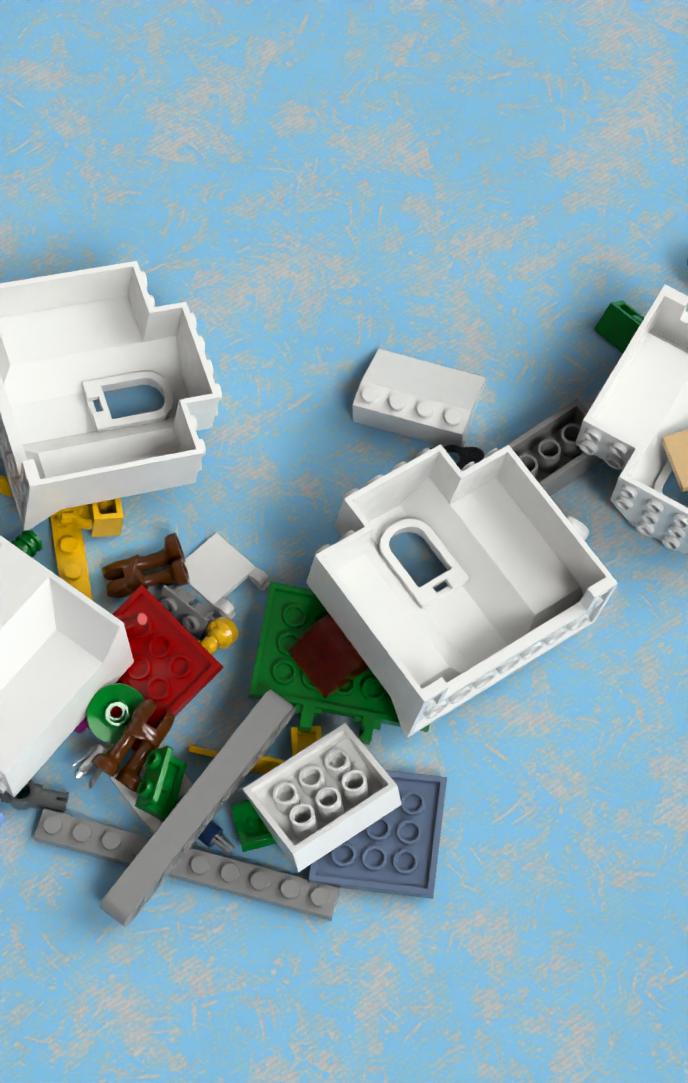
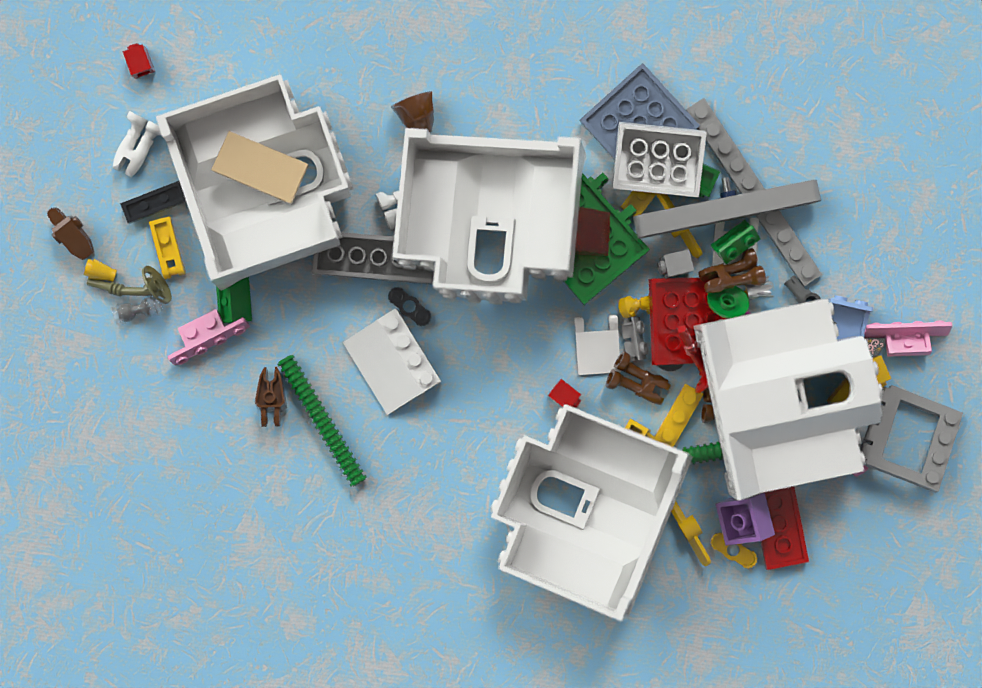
camera: 145 degrees left, 25 degrees up
none -> bright pink bracket [167,309,250,365]
none -> reddish brown hinge [255,367,287,427]
none -> green piece [277,355,367,487]
none -> reddish brown helmet [391,91,434,134]
none -> red brick [547,379,582,409]
none -> light grey brick [657,249,694,278]

